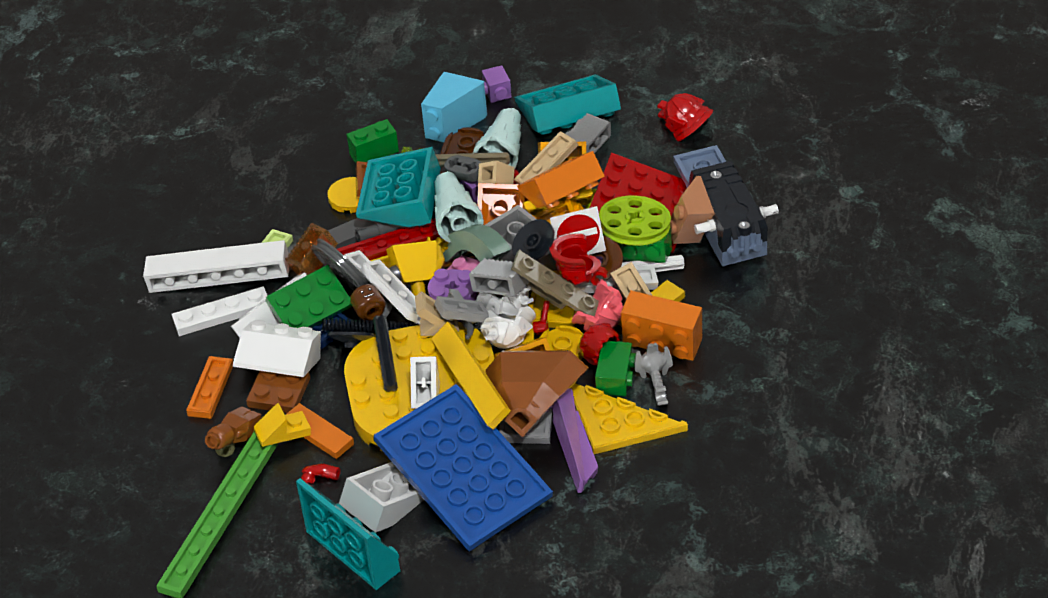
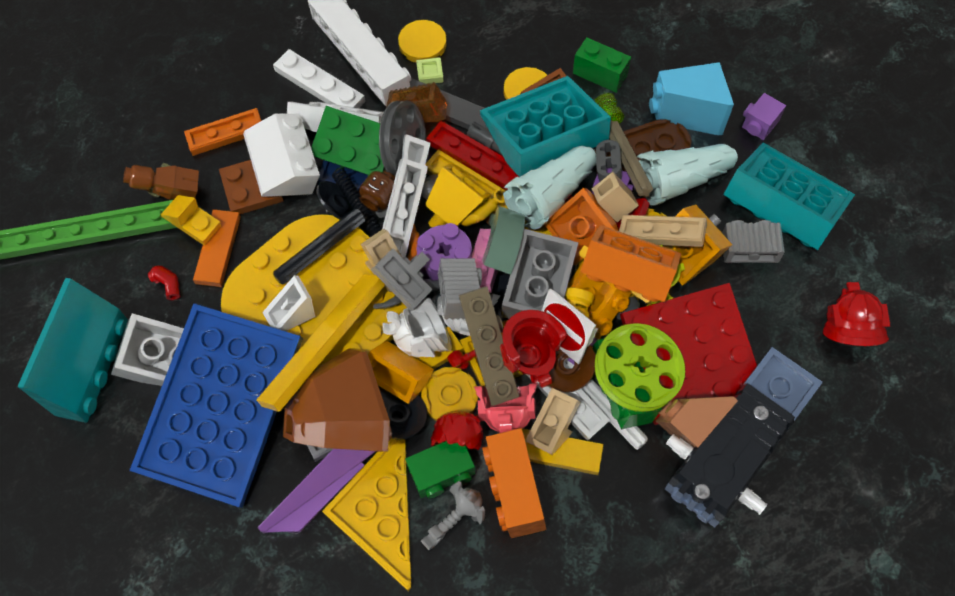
camera: 55 degrees right, 20 degrees up
black dish [512,219,555,261] -> none
none -> yellow tile [398,20,447,63]

